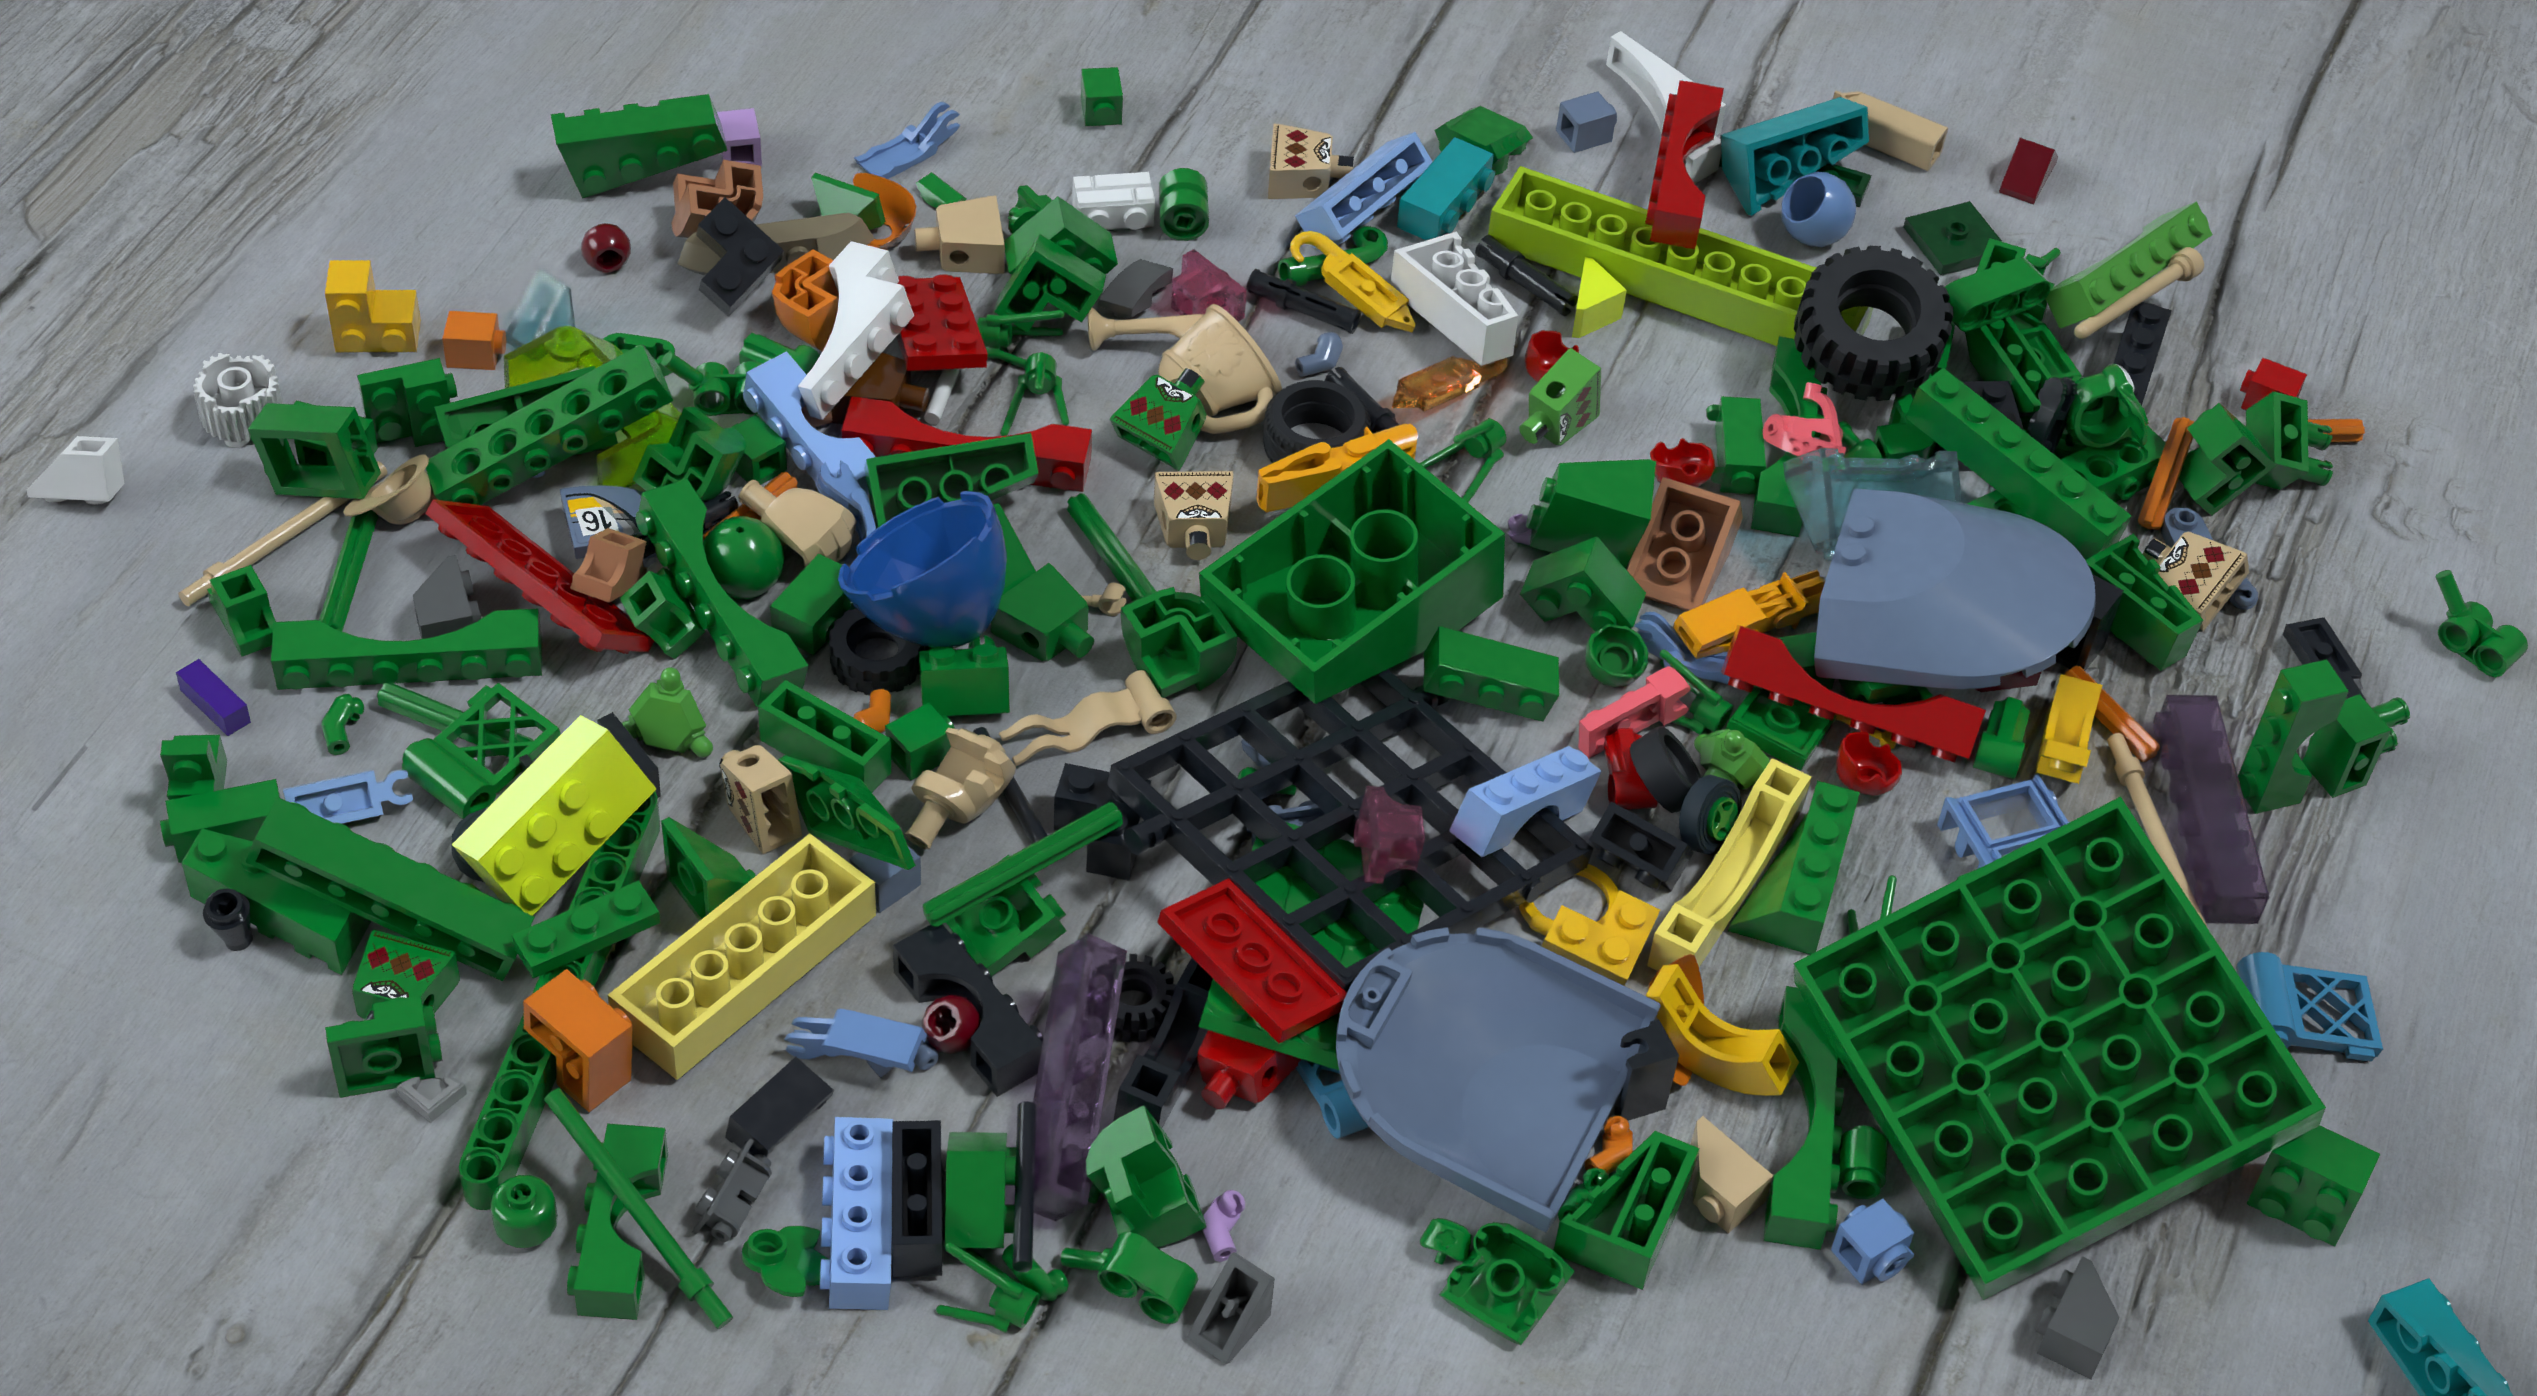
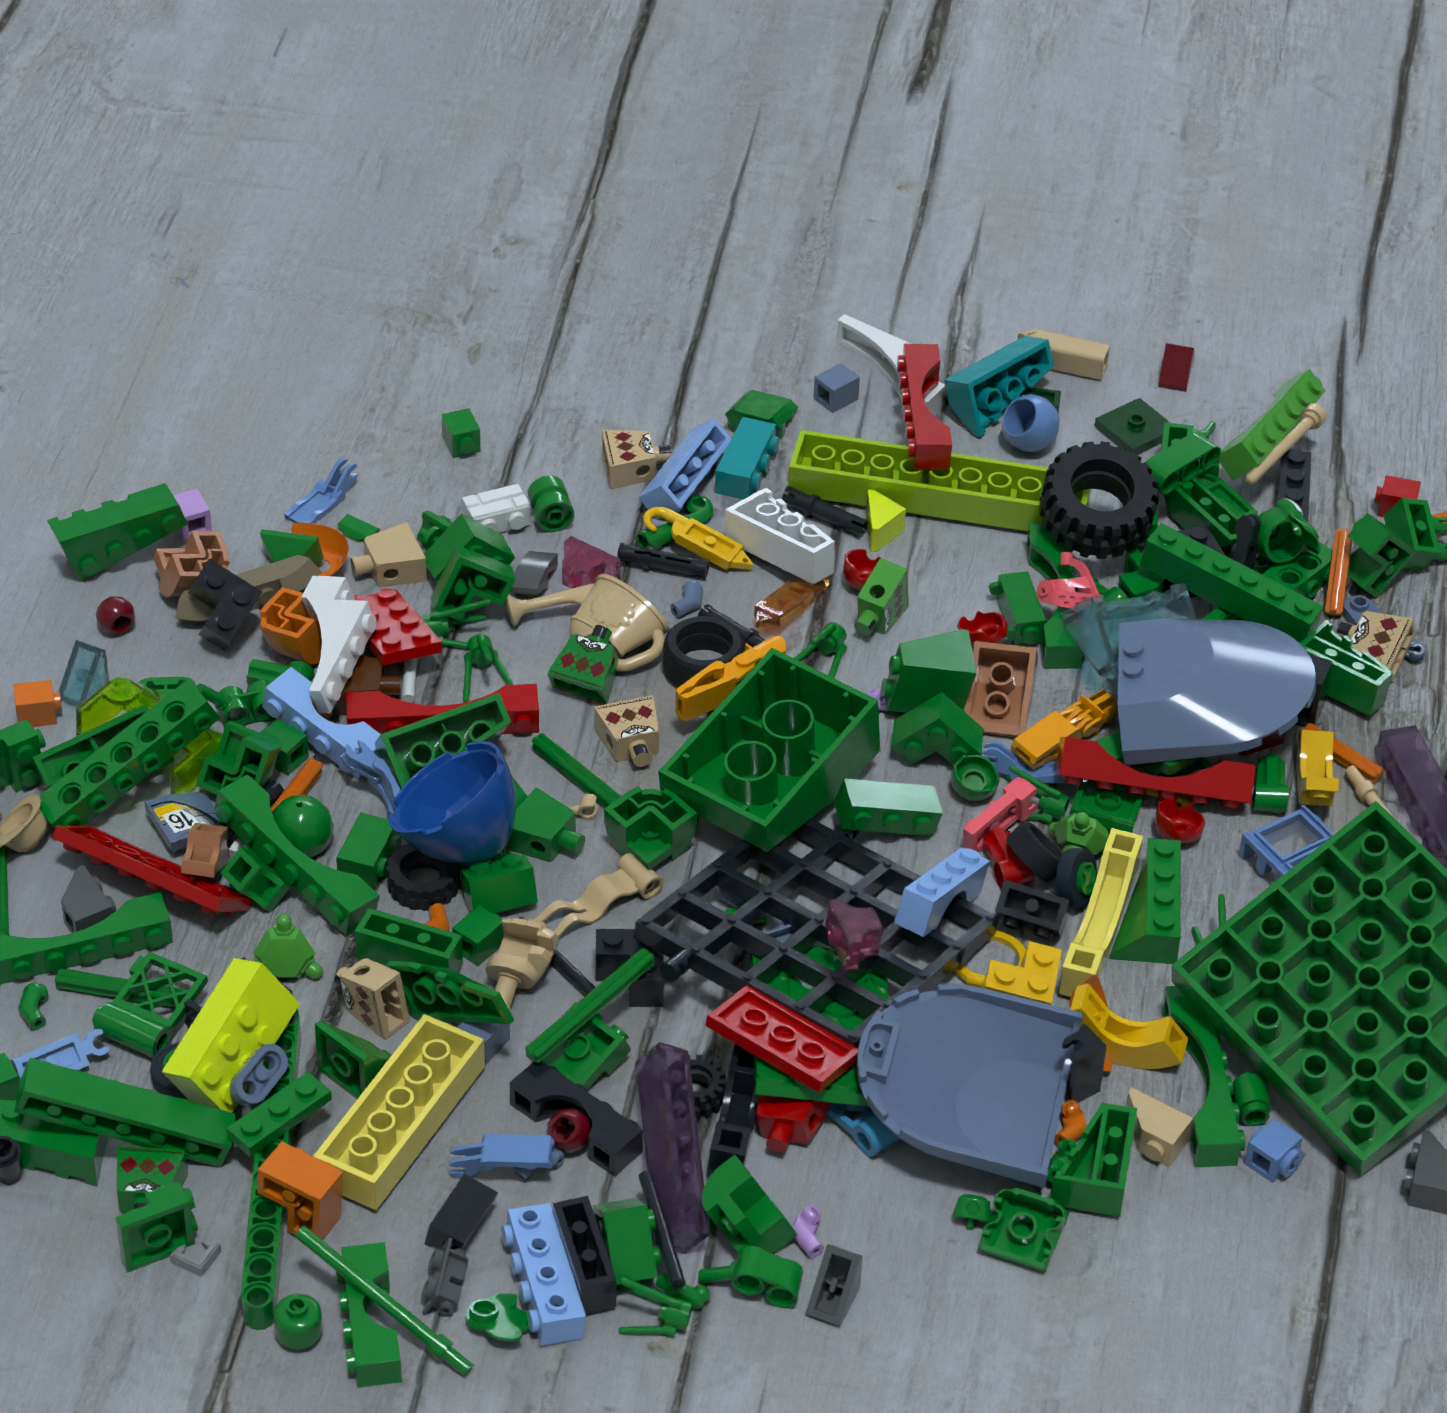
camera: 10 degrees left, 5 degrees down
tan piece [738,480,857,567] -> none
none -> sand blue plate [230,1044,288,1106]

